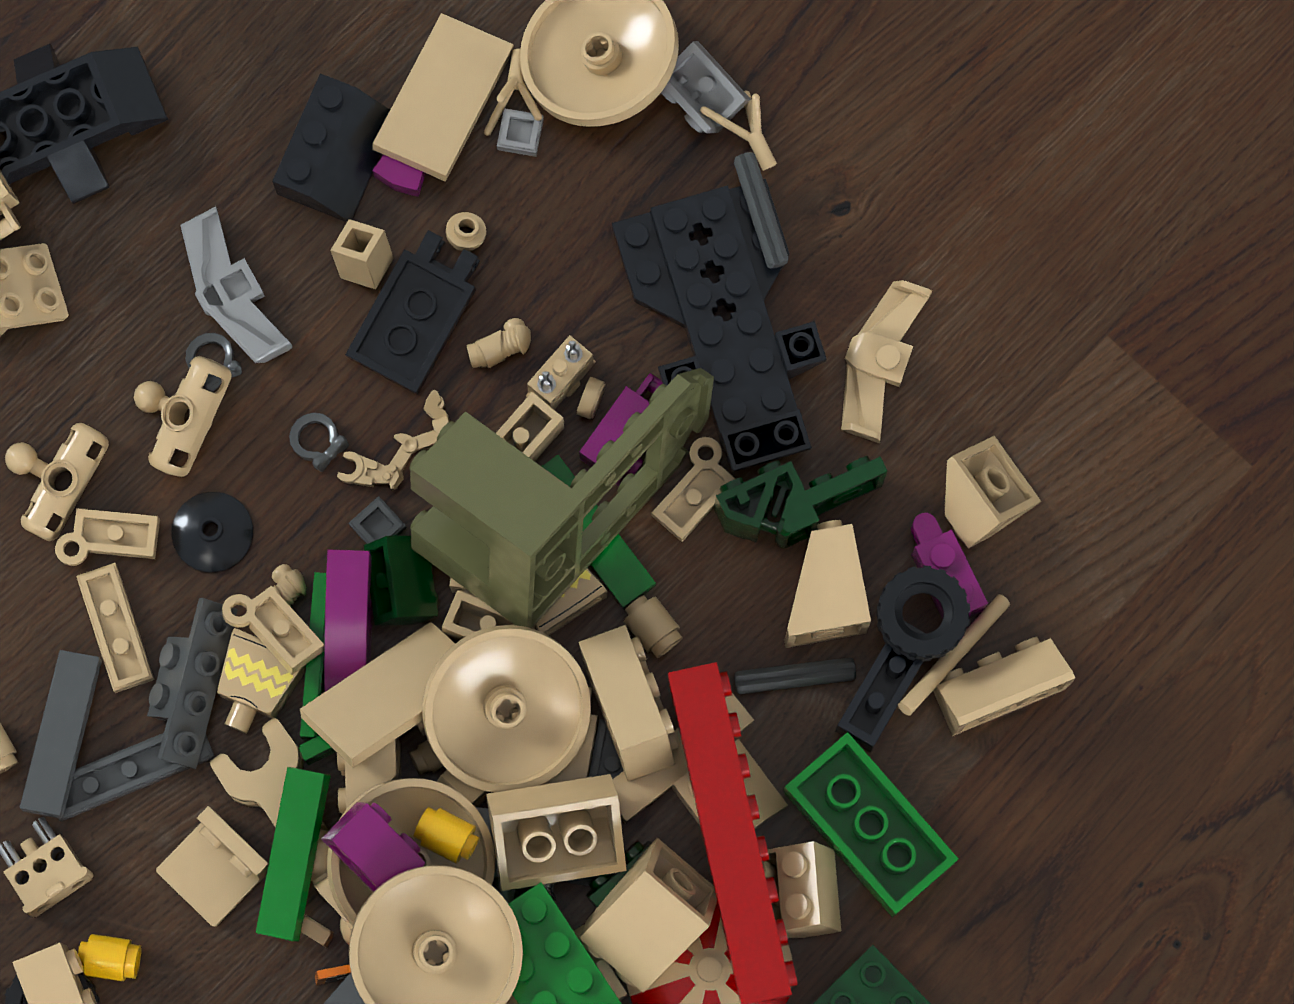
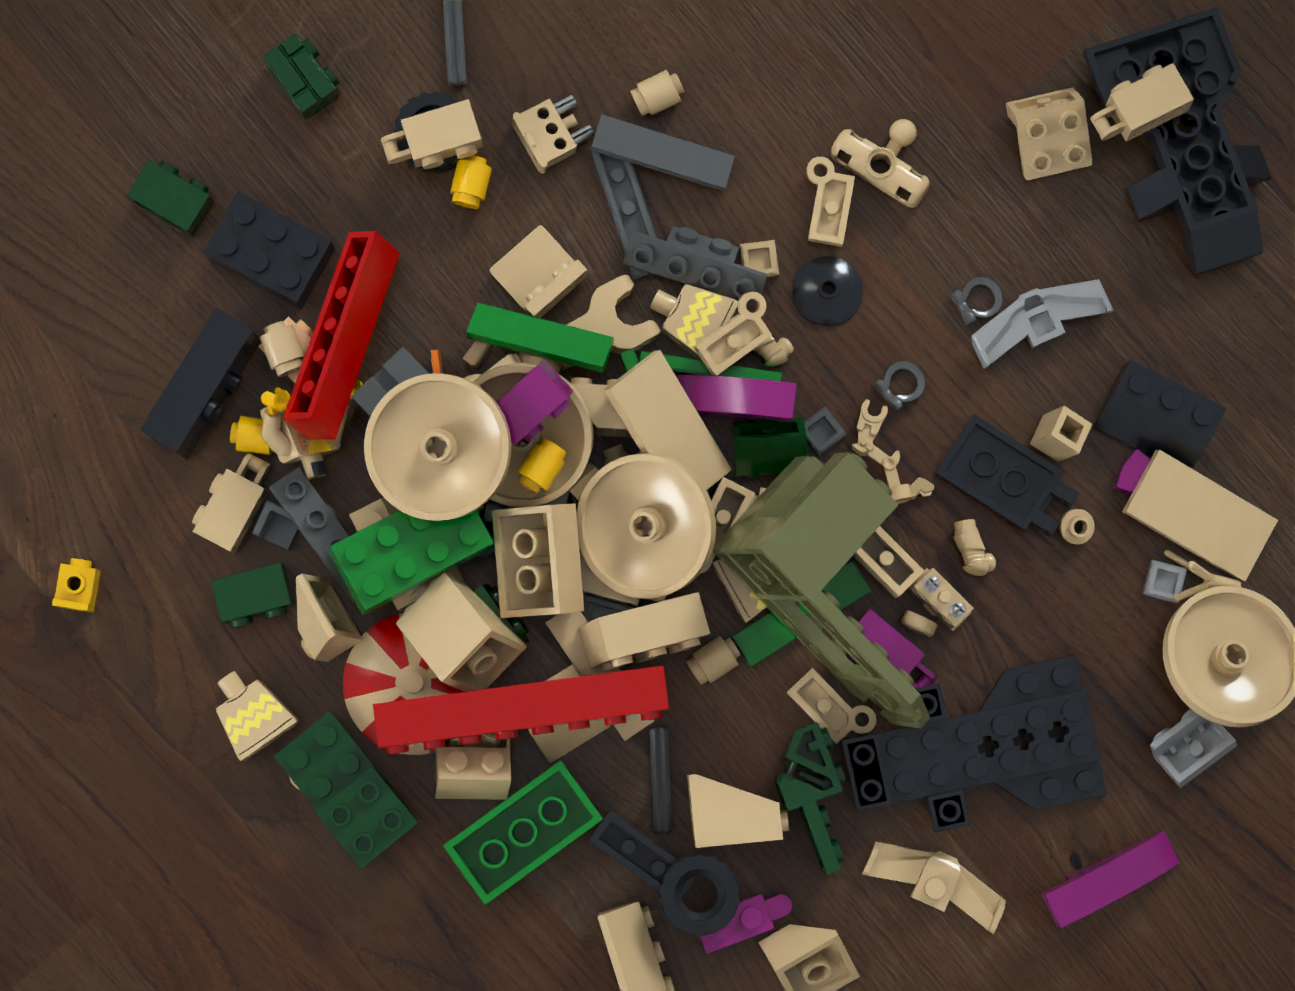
camera: 90 degrees right, 5 degrees up
tan tile [76,563,155,693] -> none
tan piece [134,356,231,477] -> none
tan plant [700,91,777,171] -> none
dark grey axle [734,152,788,269] -> none
tan bar [898,594,1010,716] -> none
none -> tan tile [739,240,779,278]
none -> magenta slope [1041,830,1179,928]

